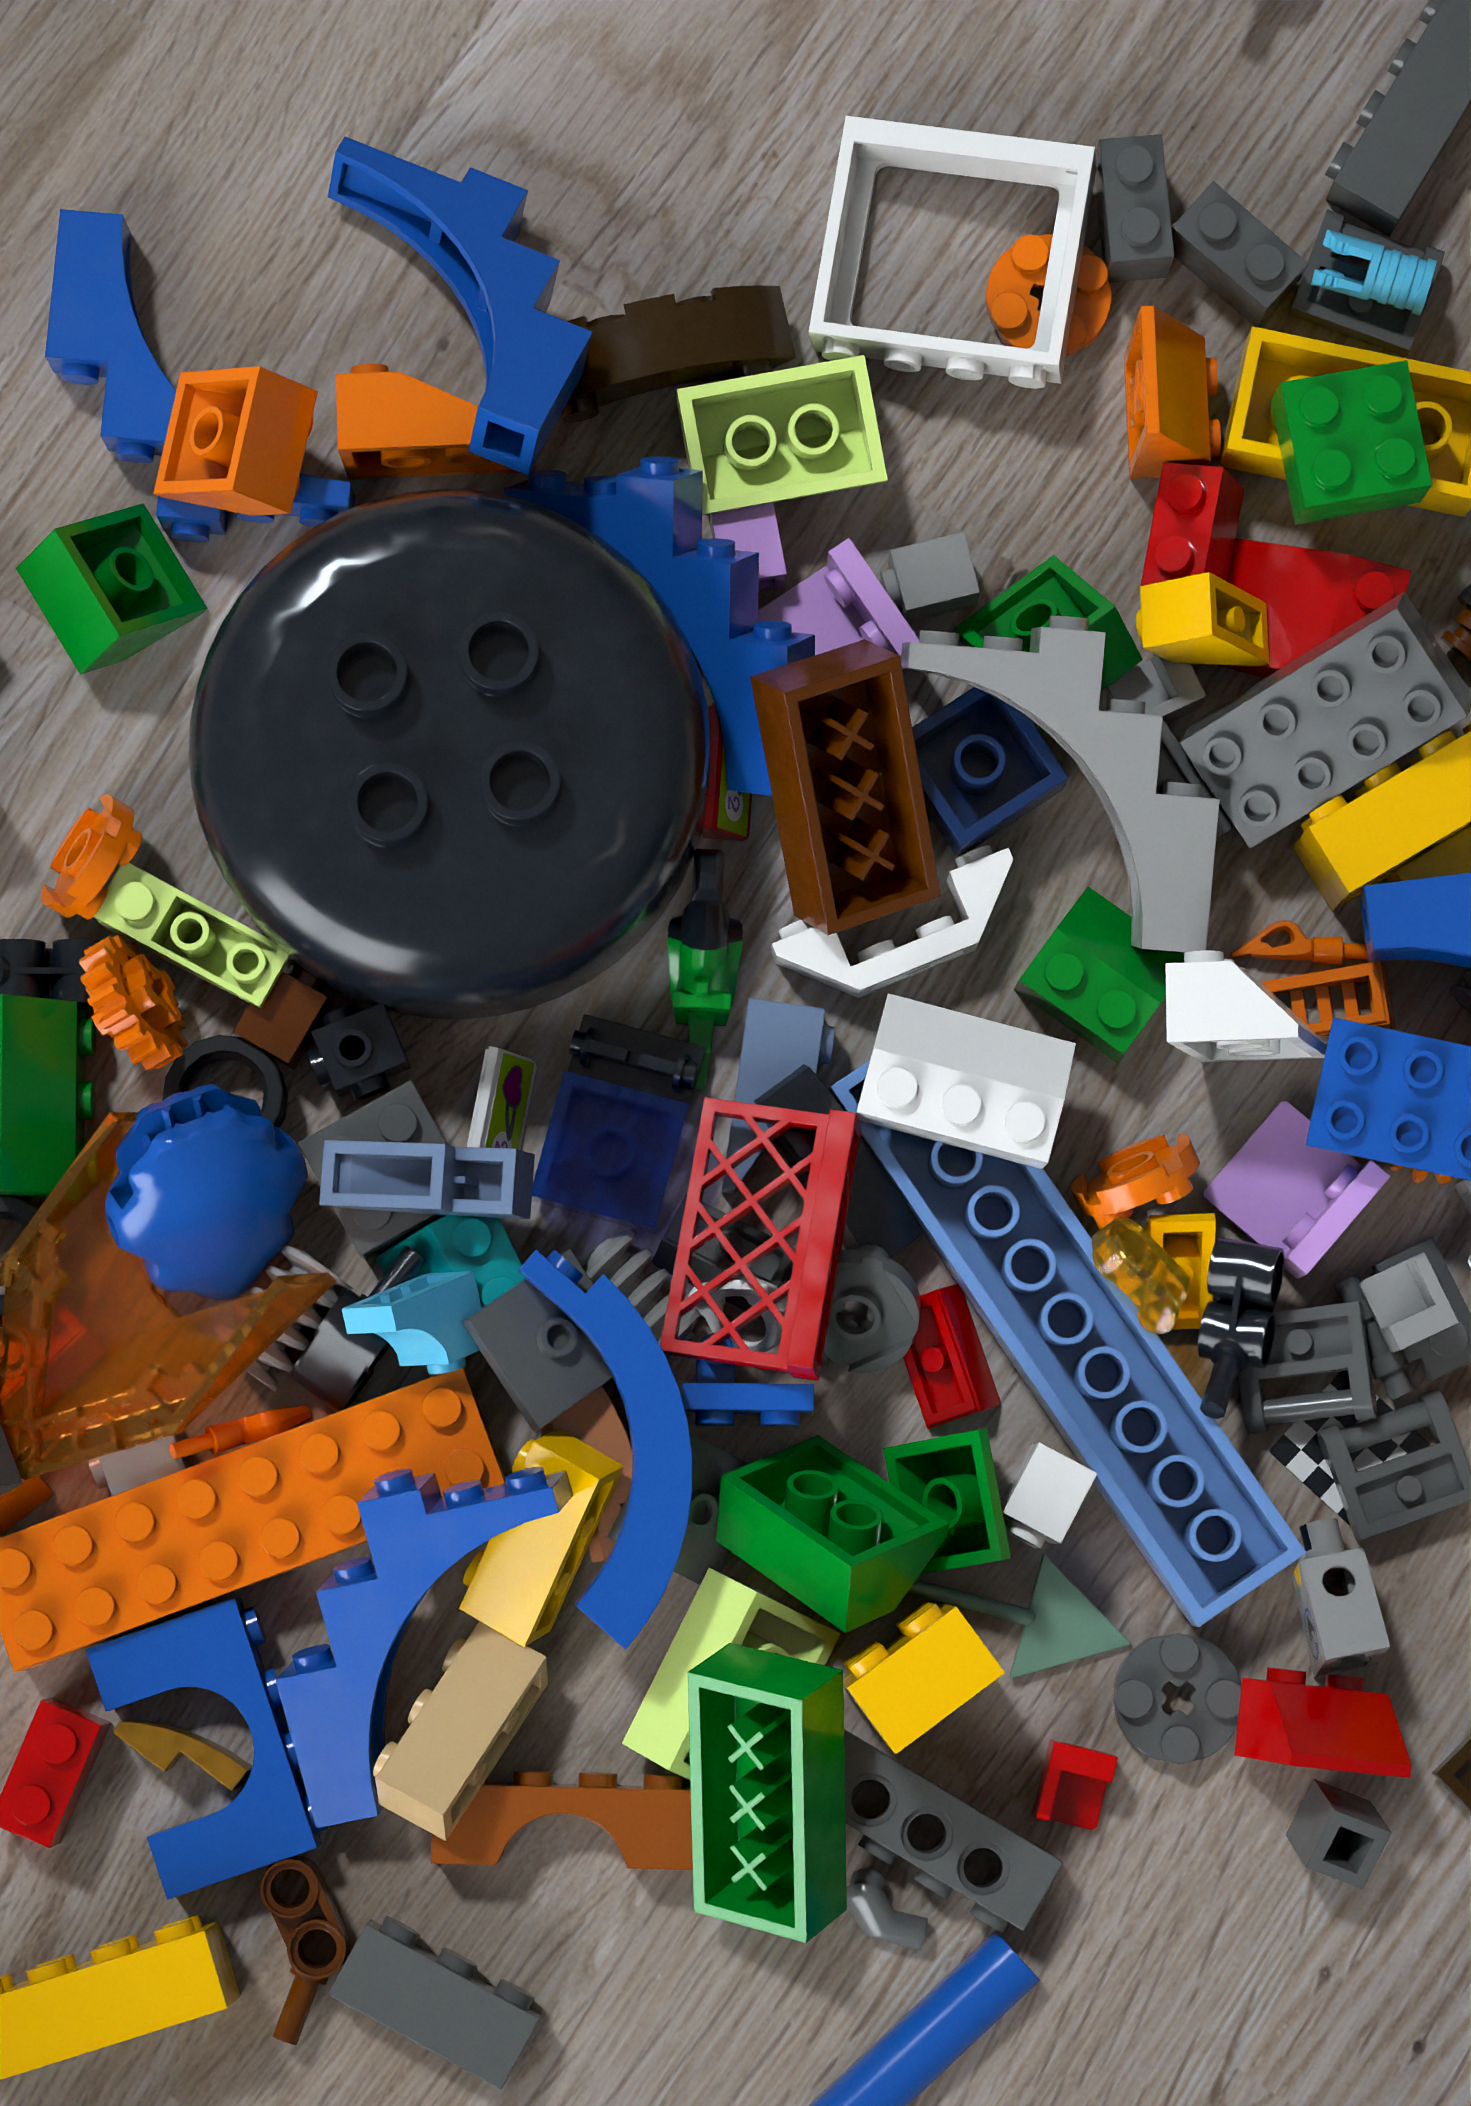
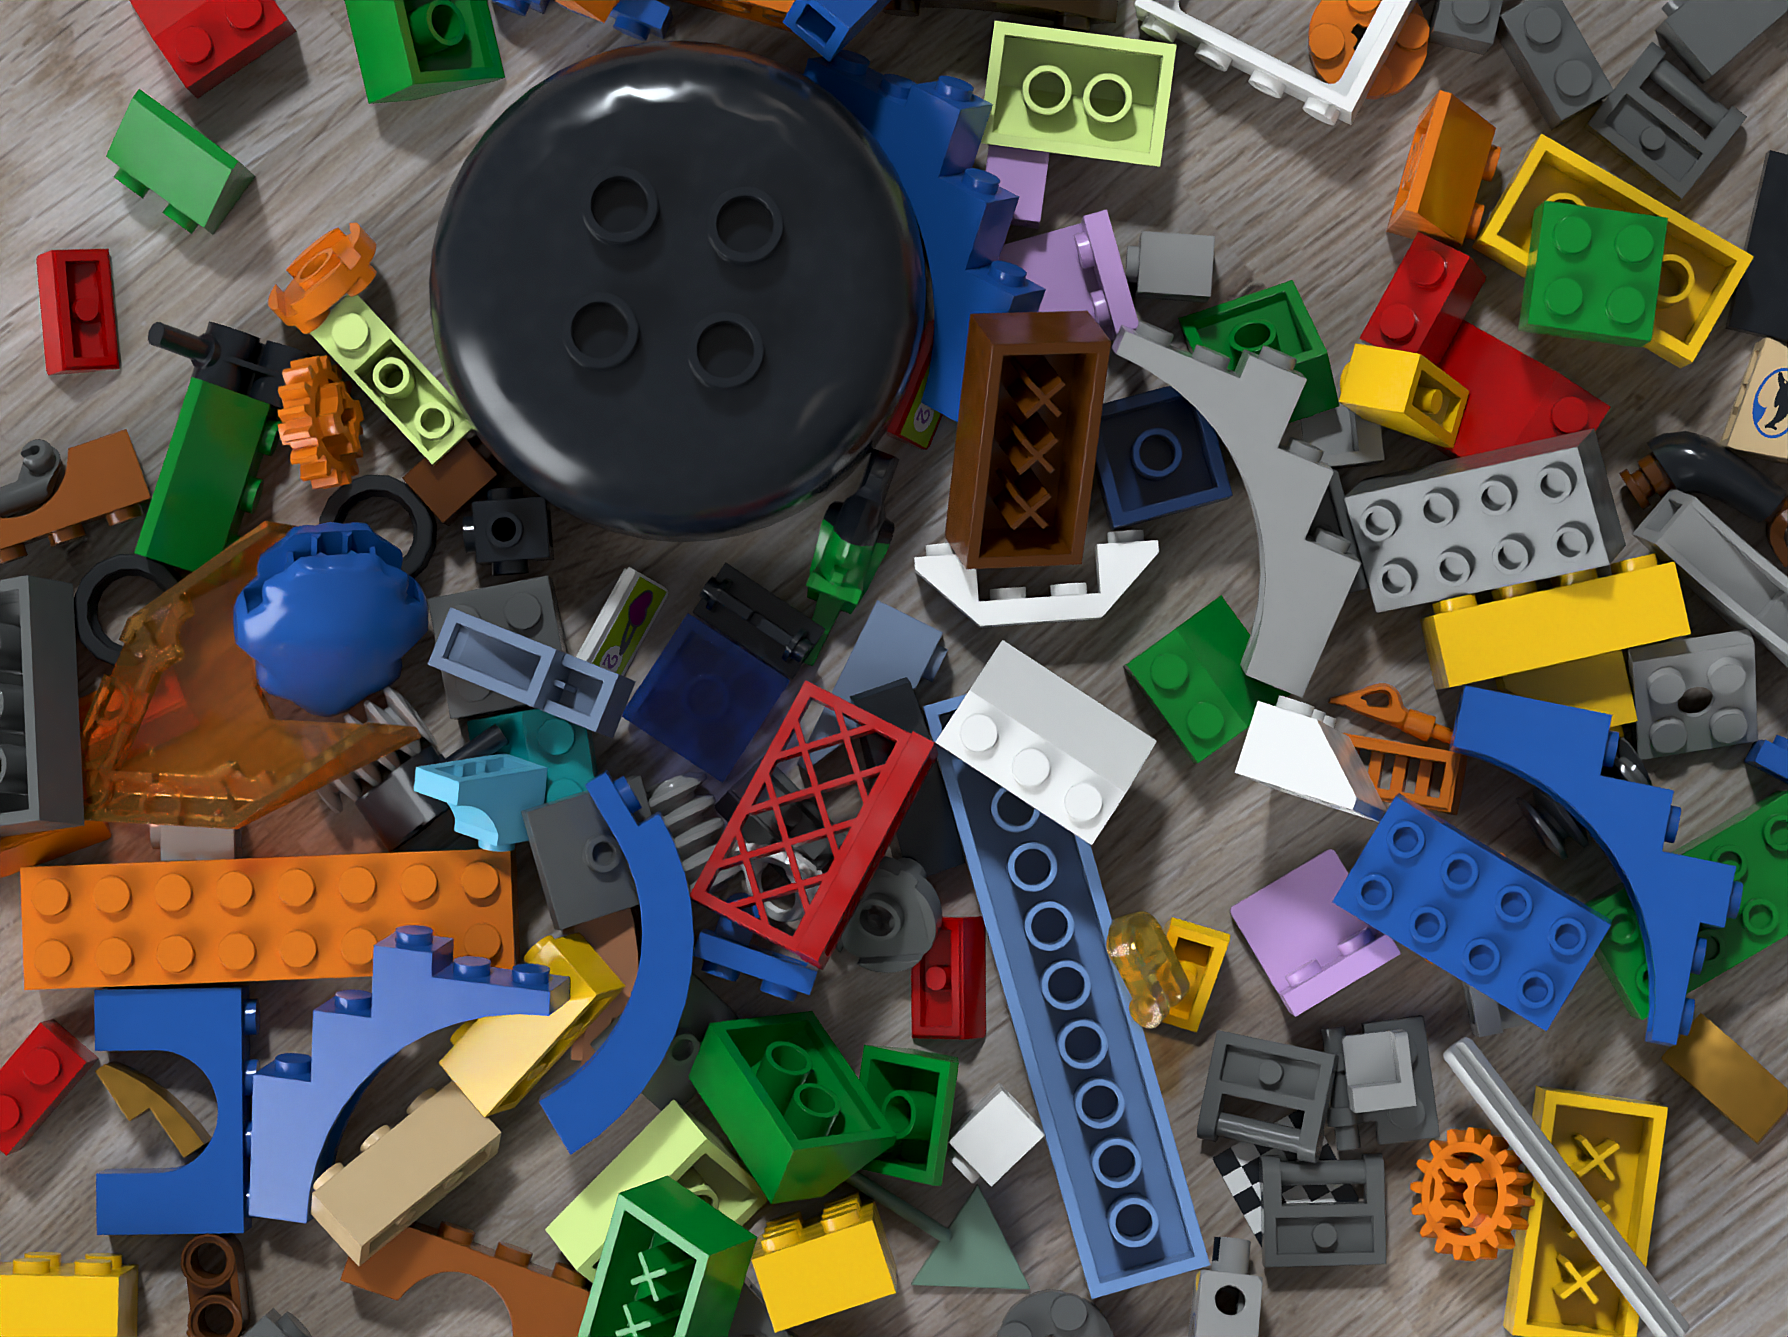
camera: 25 degrees right, 5 degrees up
orange hand [169,1405,311,1459] -> none
orange plate [1071,1134,1200,1228] -> none
black beam [1198,1237,1285,1419] -> none
medium azure hinge [1310,230,1437,316] -> none

